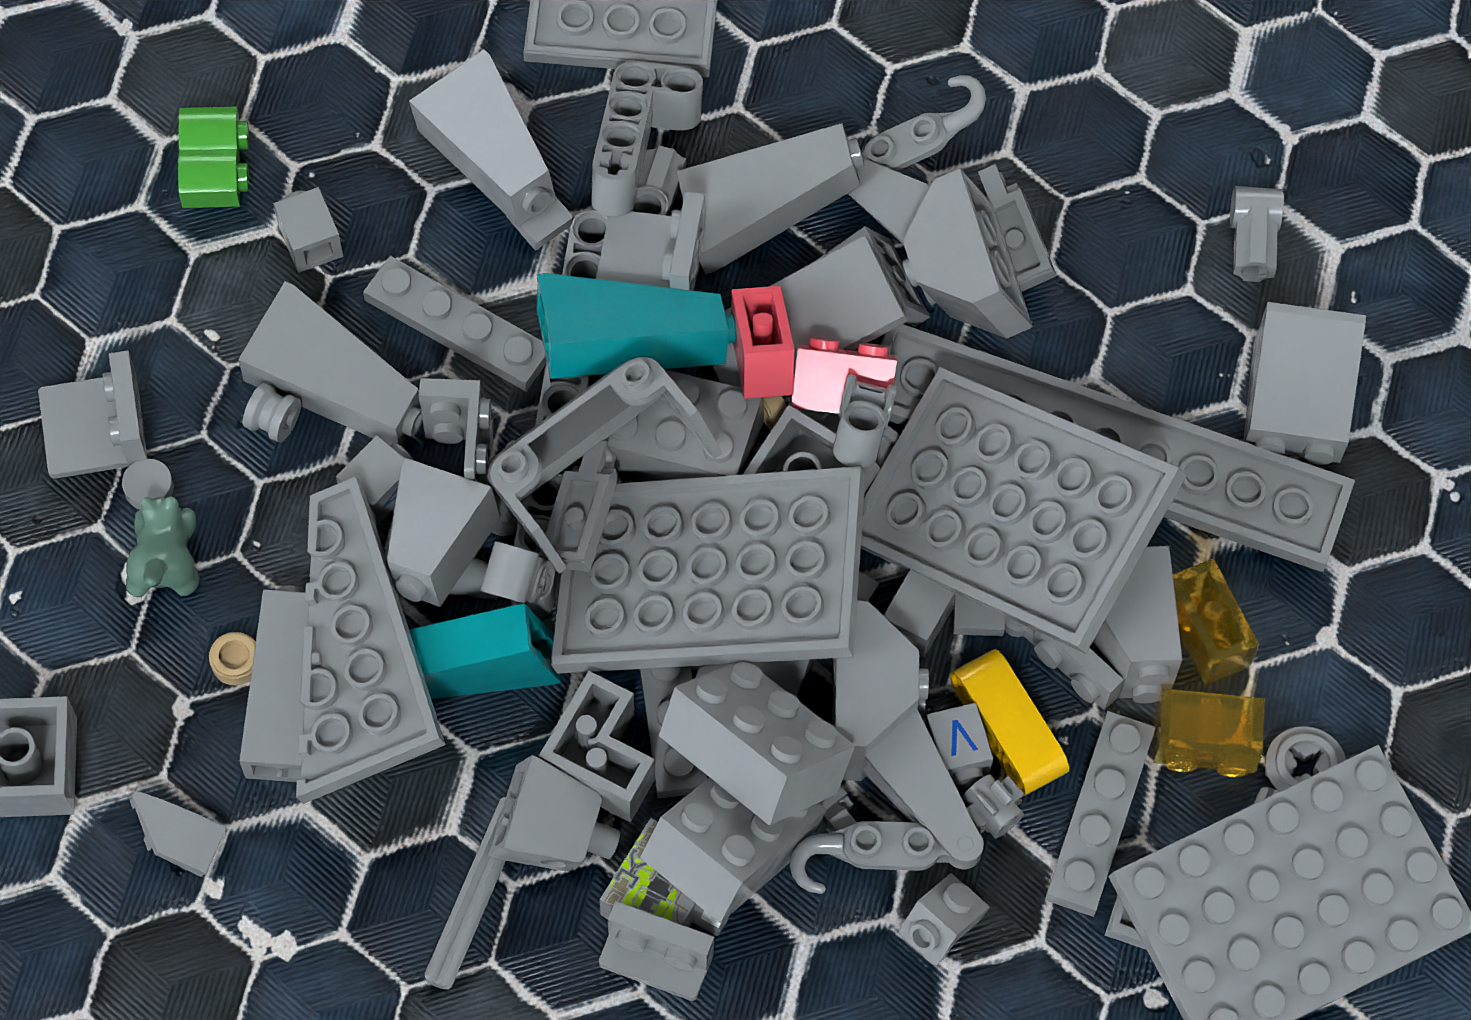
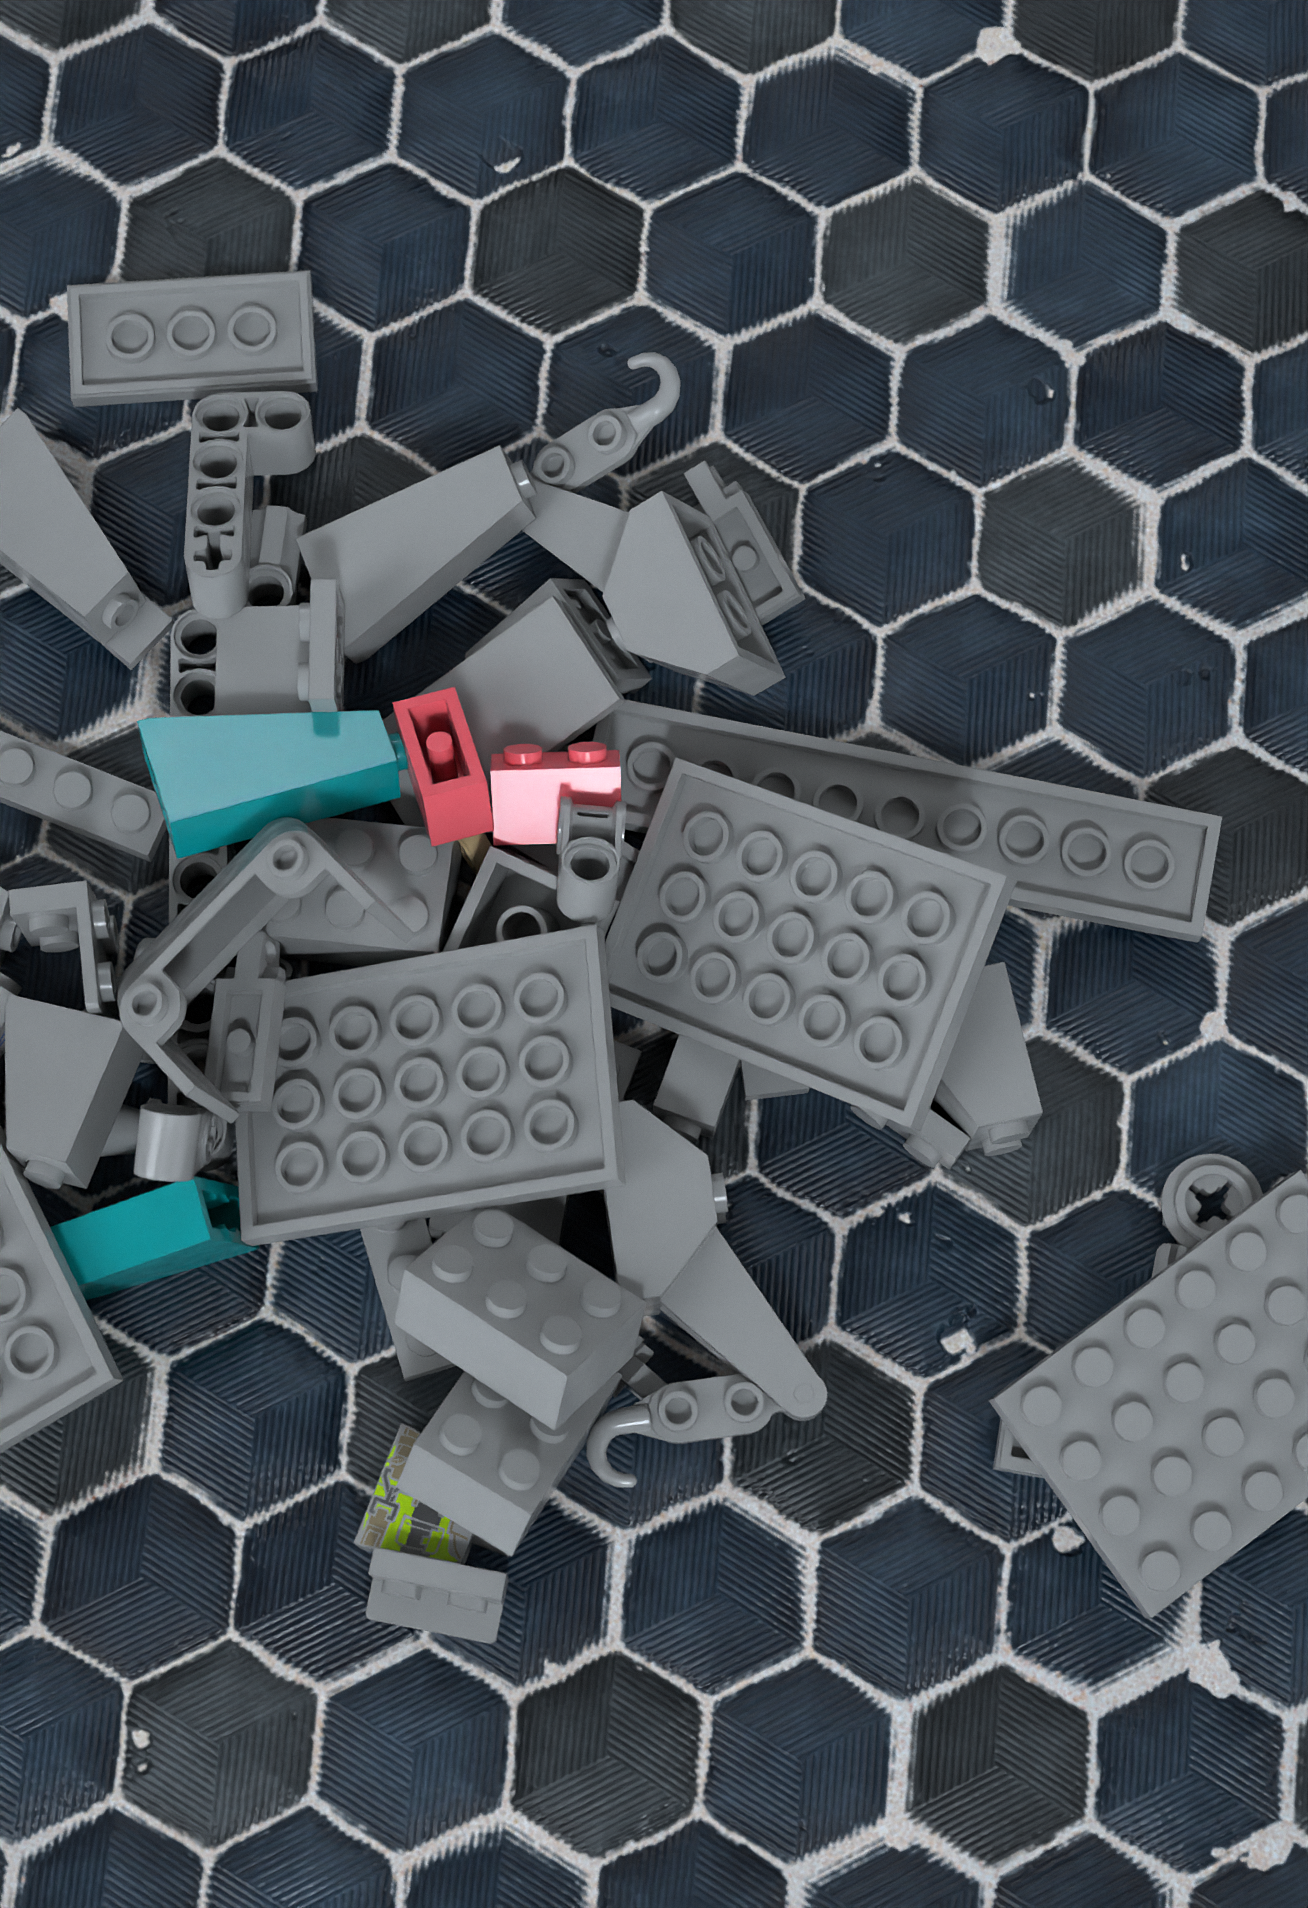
camera: 10 degrees left, 10 degrees up
light grey axle [425,797,506,990] -> none
light grey torso [488,755,620,871] -> none
light grey brick [538,670,655,822] -> none
light grey bracket [899,873,990,965] -> none
light grey brick [925,703,993,789] -> none
yellow beam [950,649,1069,796] -> none
light grey gear [962,774,1025,839] -> none
light grey plate [1045,711,1156,917] -> none
clear yellow brick [1153,688,1265,777] -> none
clear yellow brick [1173,558,1259,685] -> none
light grey piece [1230,185,1284,282] -> none
light grey slope [1243,302,1366,465] -> none

